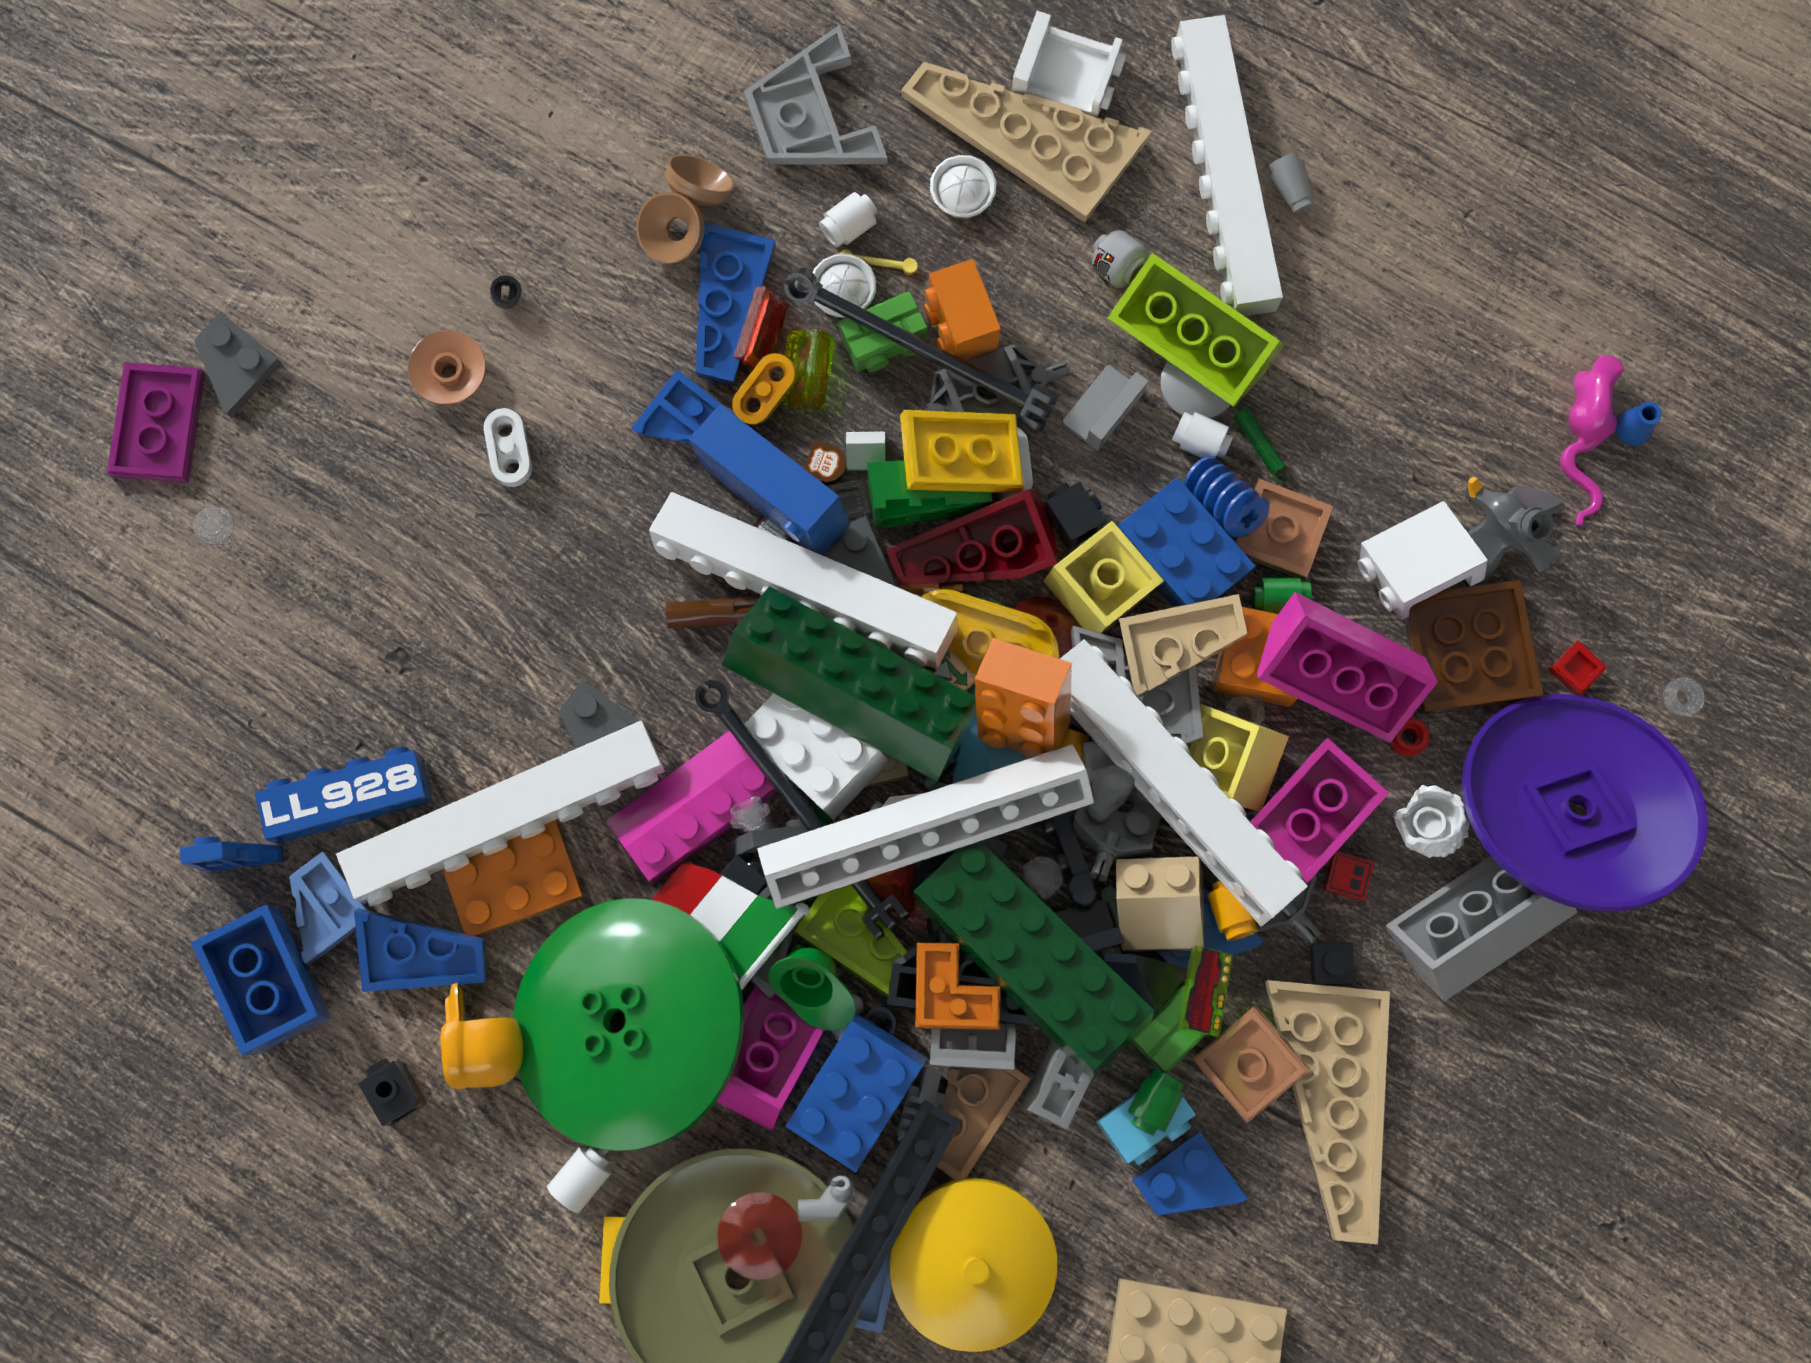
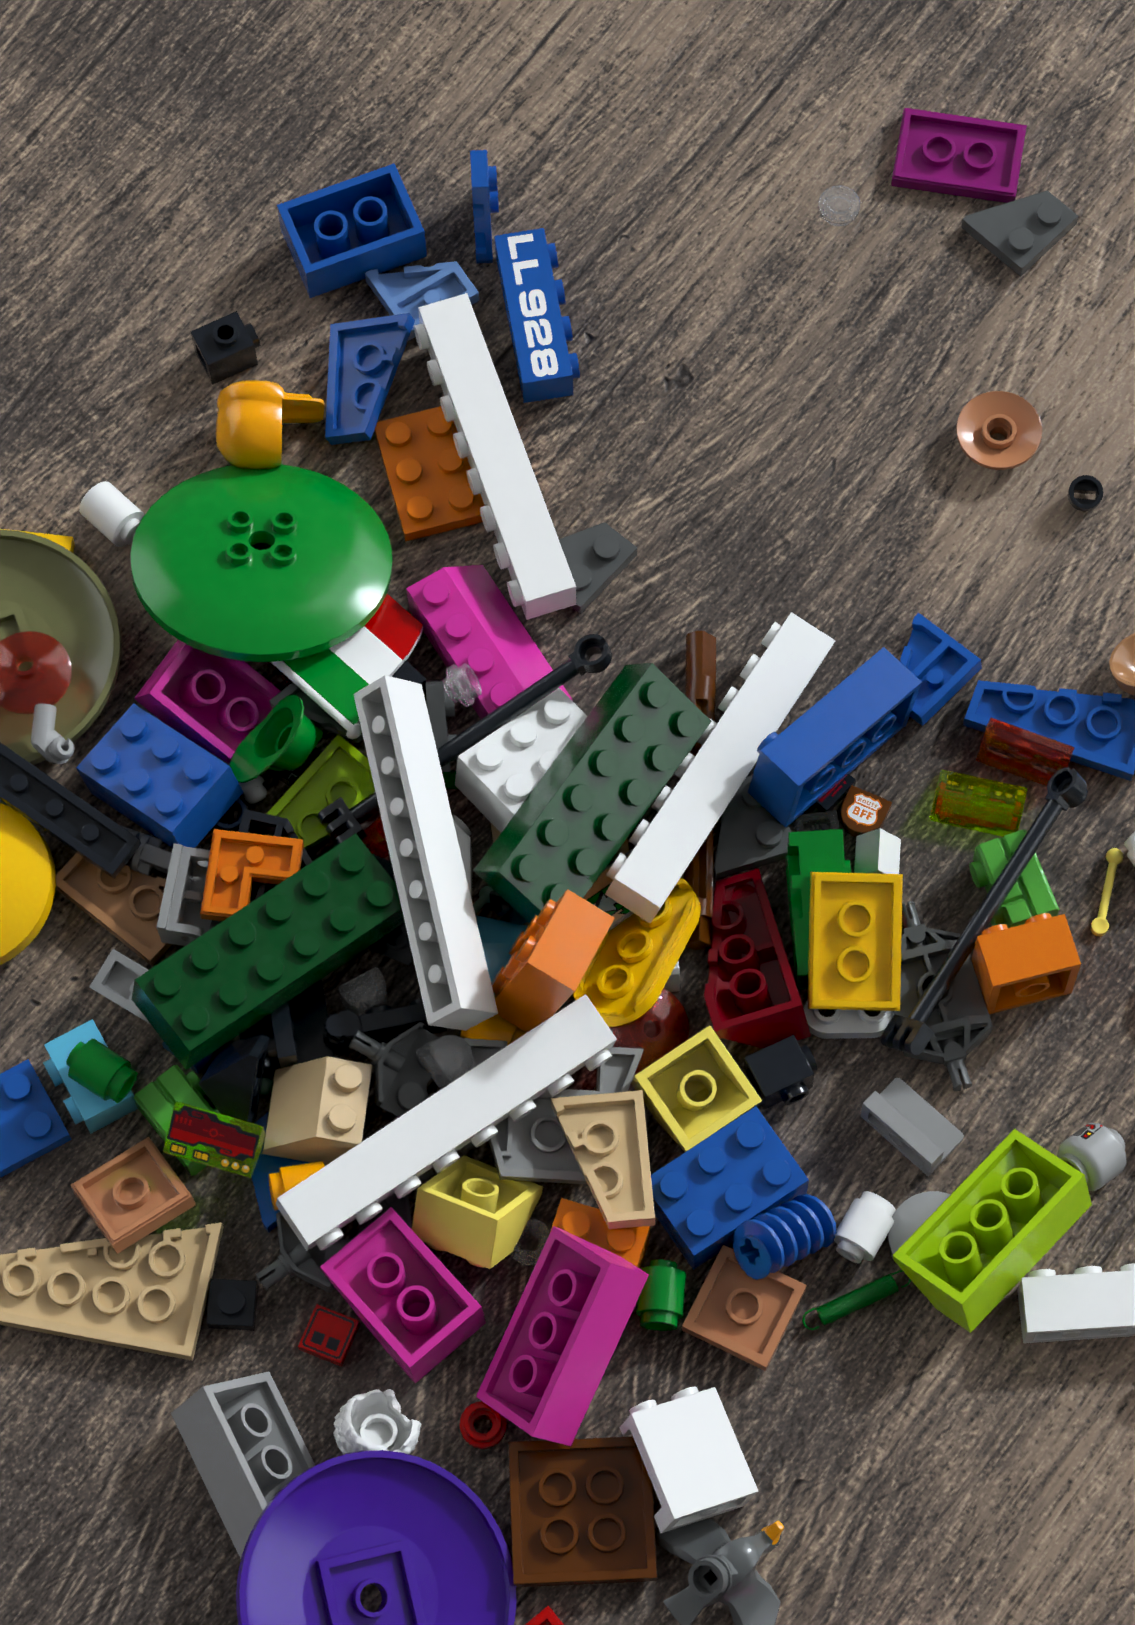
camera: 100 degrees right, 10 degrees down
white plate [484,408,532,487] -> none
light orange plate [732,354,797,425] -> none
white hat [813,254,876,318] -> none

